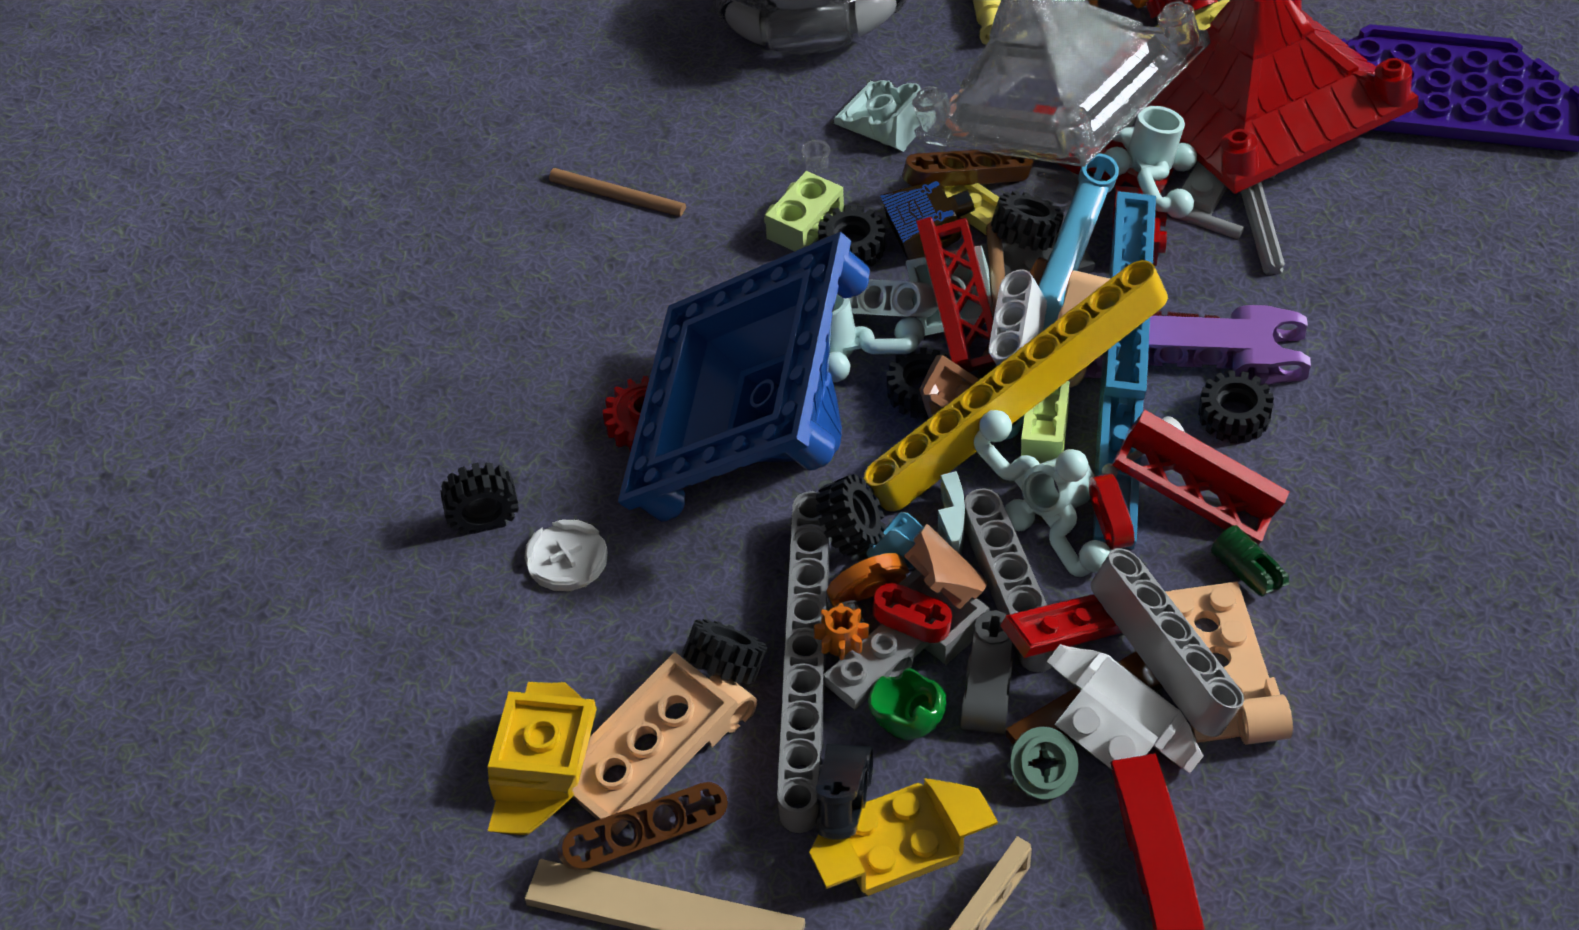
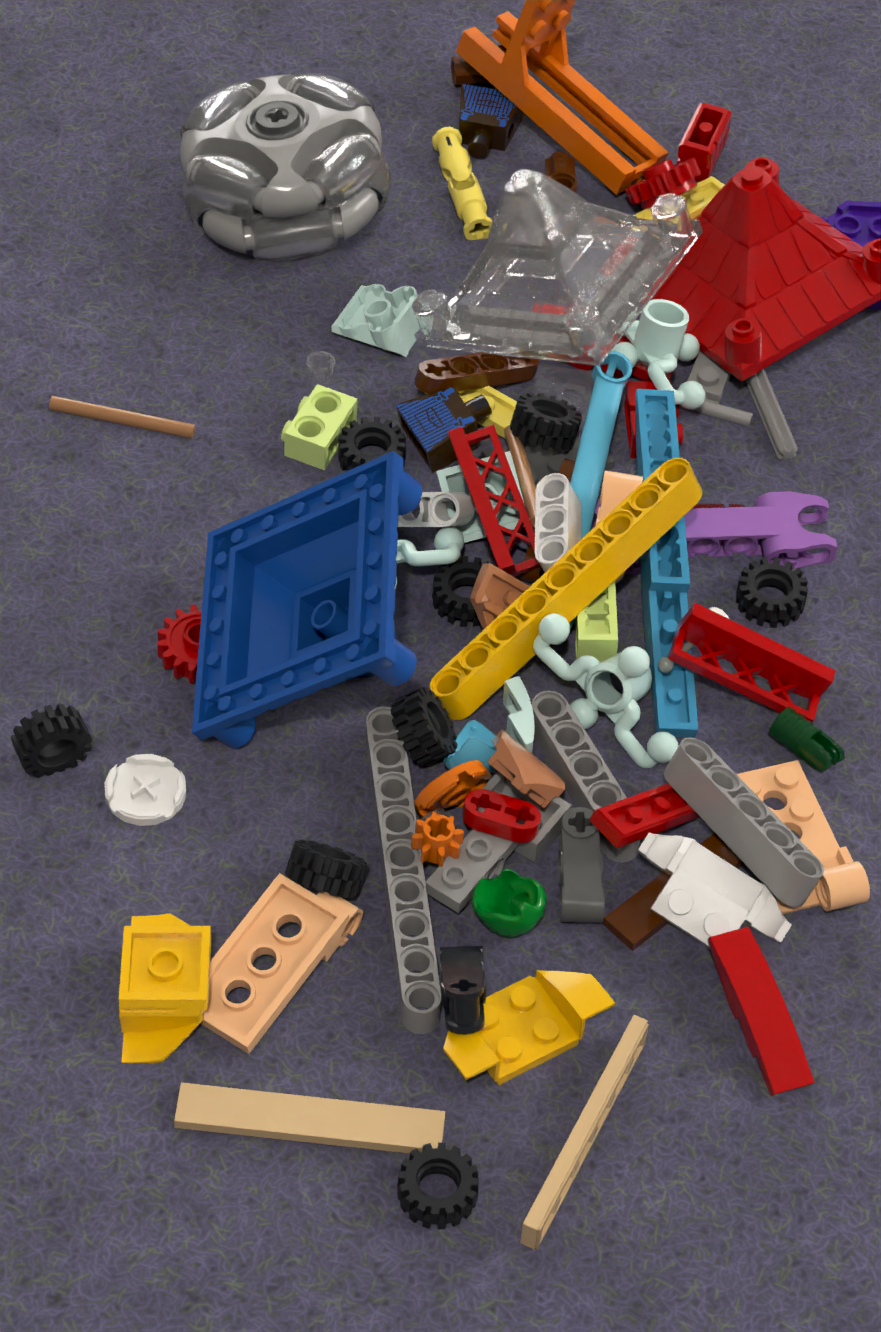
camera: 15 degrees left, 0 degrees up
reddish brown beam [557,782,728,870] -> none
sand green gear [1007,727,1078,800] -> none
red beam [1089,473,1135,550] -> none

